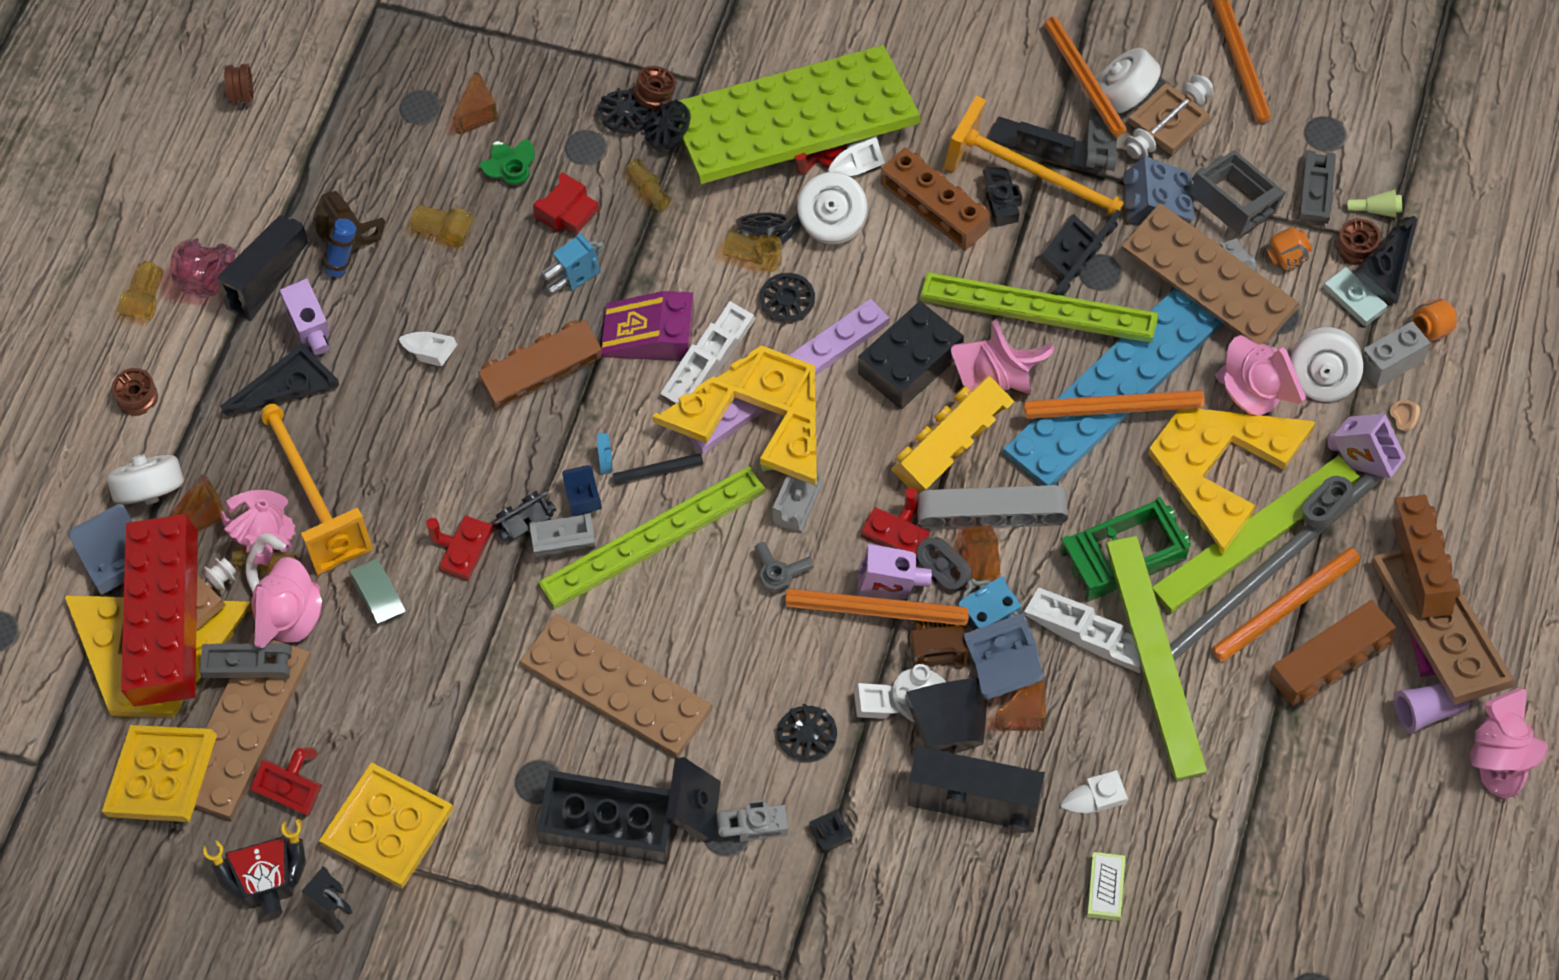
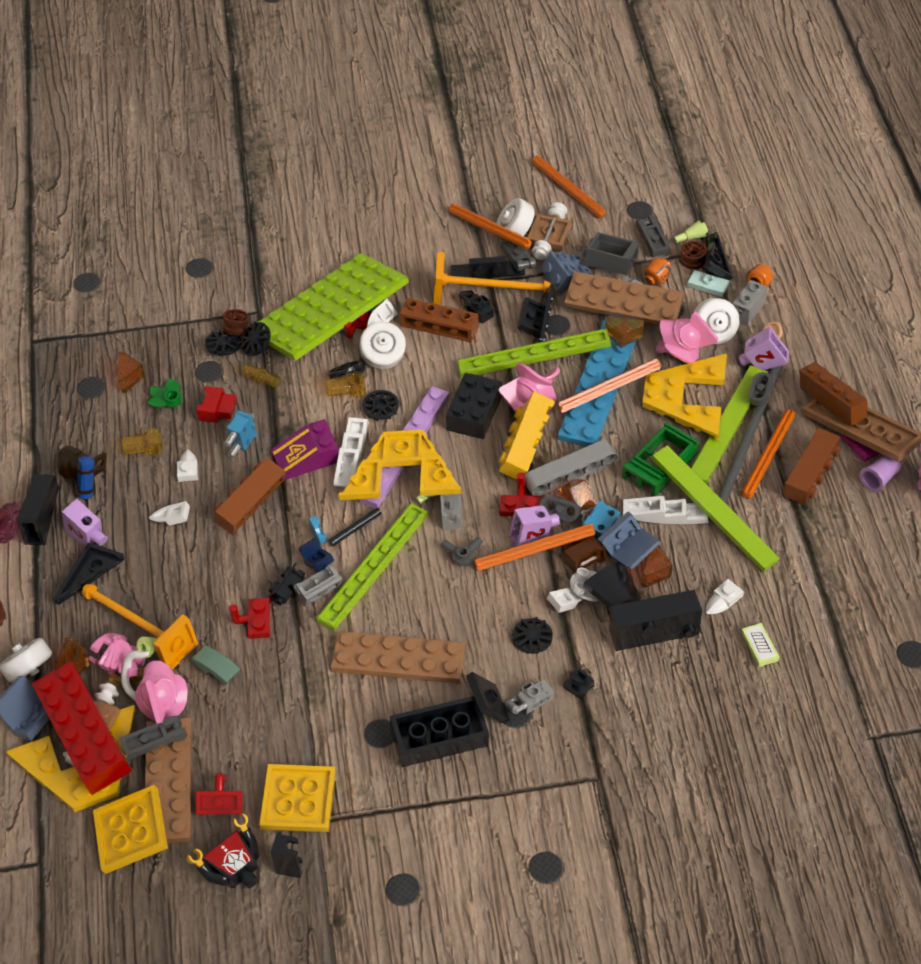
camera: 25 degrees left, 10 degrees down
none -> yellowish green cone [136,637,158,658]
none -> white plate [177,449,198,482]
none -> clear orange slope [605,316,644,348]

